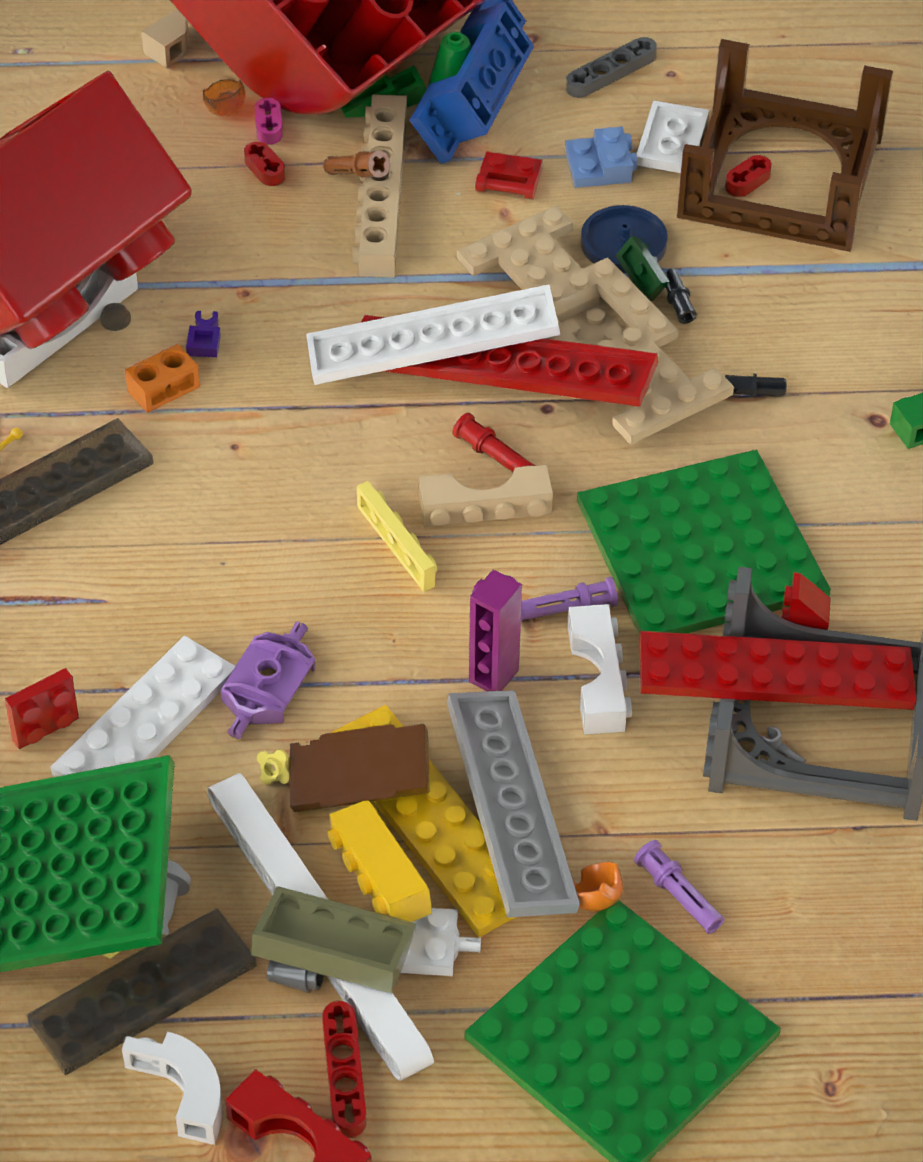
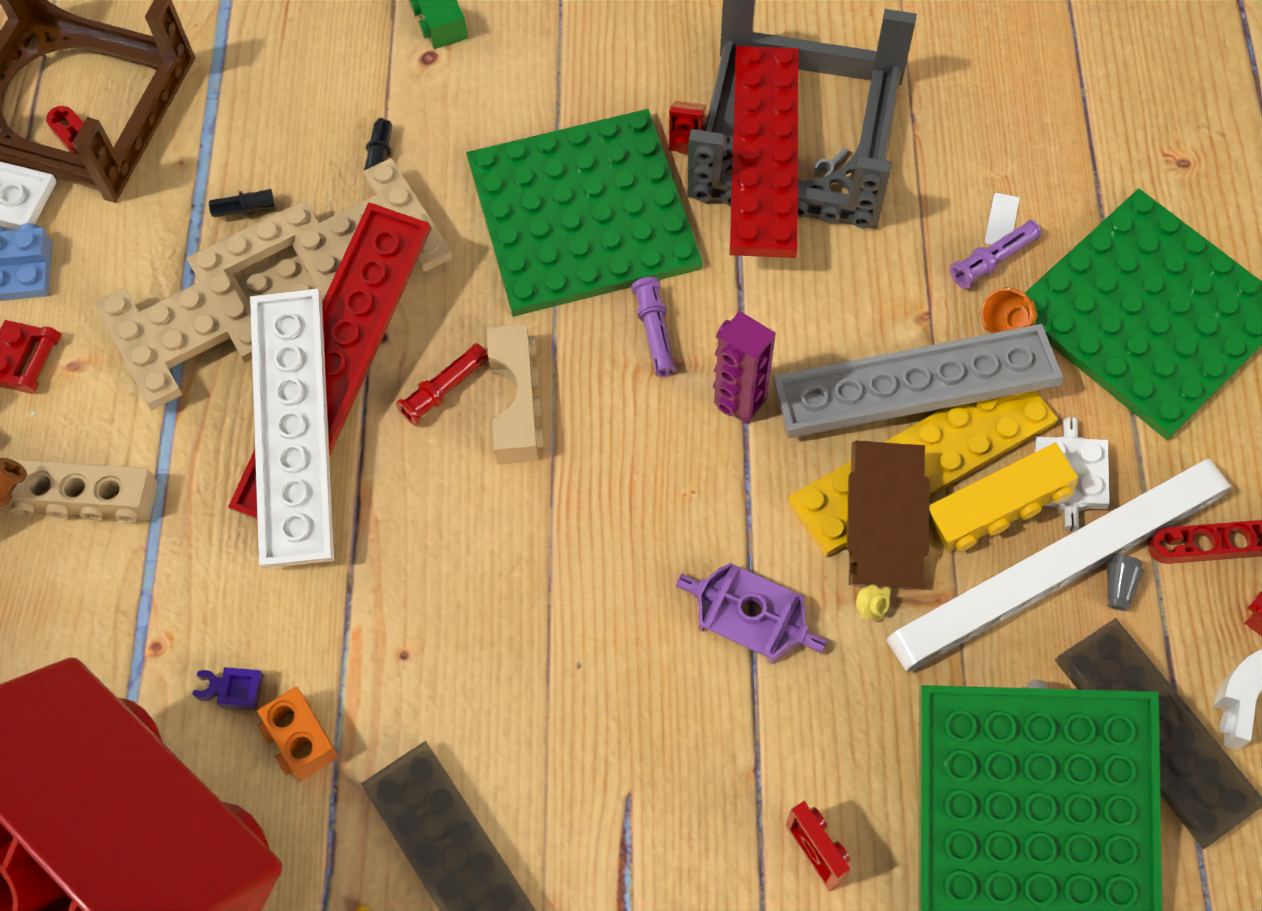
camera: 85 degrees left, 15 degrees up
white plate [51,635,236,777] -> none
olive slope [251,886,416,994] -> none
light yellow plate [357,481,437,592] -> none
white arch [568,604,632,735] -> none
dark blue piece [581,205,668,273] -> none
dark green plate [616,236,669,302] -> none
none -> white sticker [984,193,1020,247]

